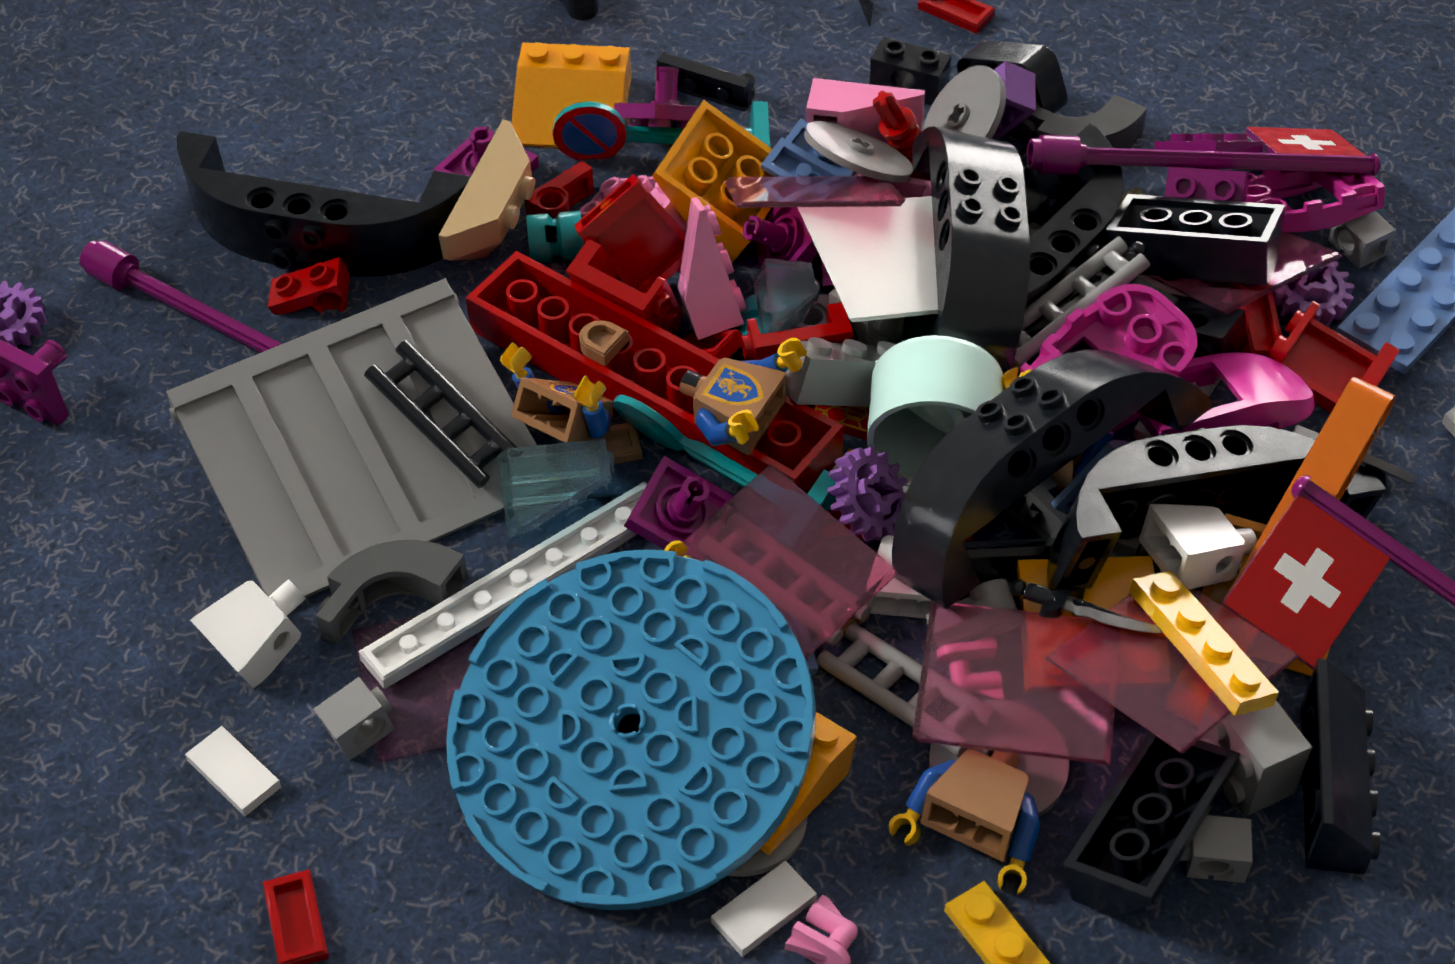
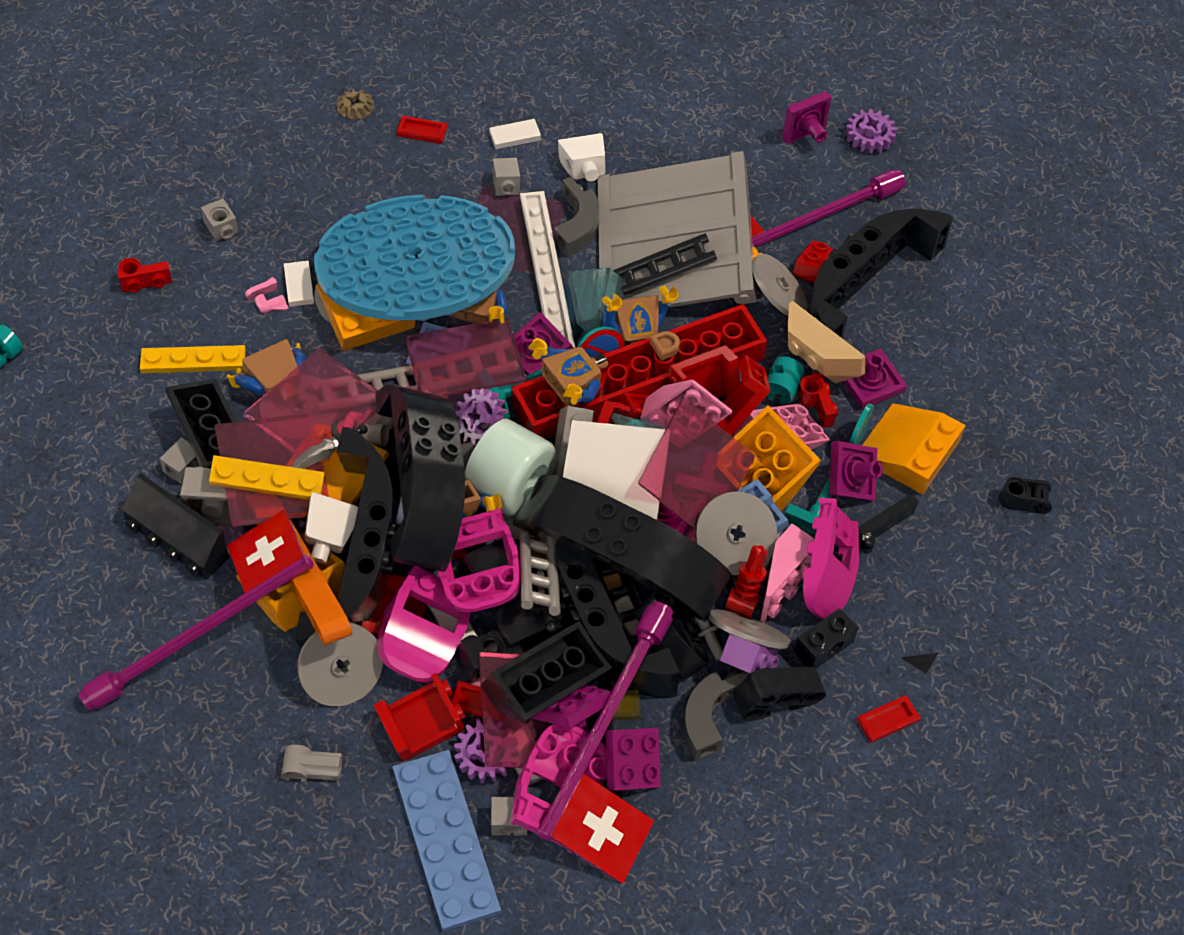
camera: 115 degrees right, 5 degrees up
none -> light grey piece [752,254,807,316]
none -> dark pink slope [803,498,859,619]

